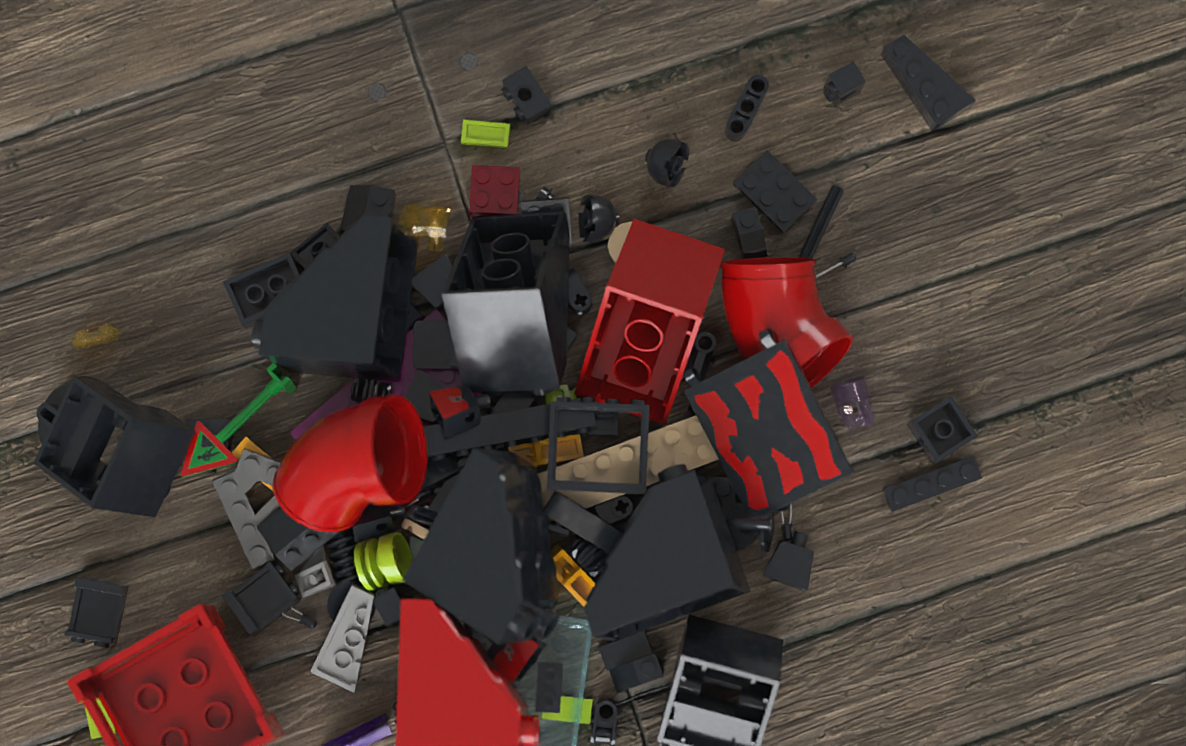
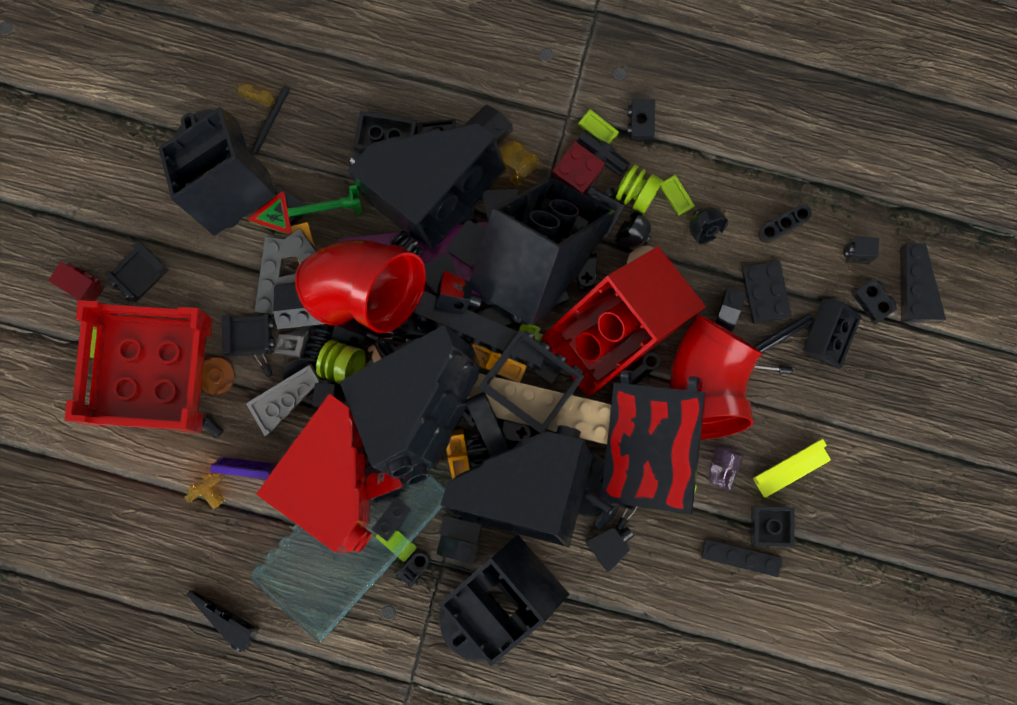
camera: 40 degrees right, 0 degrees up
none -> dark red brick [48,261,104,301]
none -> dark orange tile [201,357,235,395]
none -> black pin [202,414,224,439]
none -> black bar [250,86,290,155]
none -> black piece [576,130,630,177]
none -> lime wheel [615,164,663,215]
none -> lime tile [660,175,695,217]
none -> neon yellow panel [753,439,831,498]
none -> black slope [803,298,862,369]
none -> black brick [852,278,897,325]

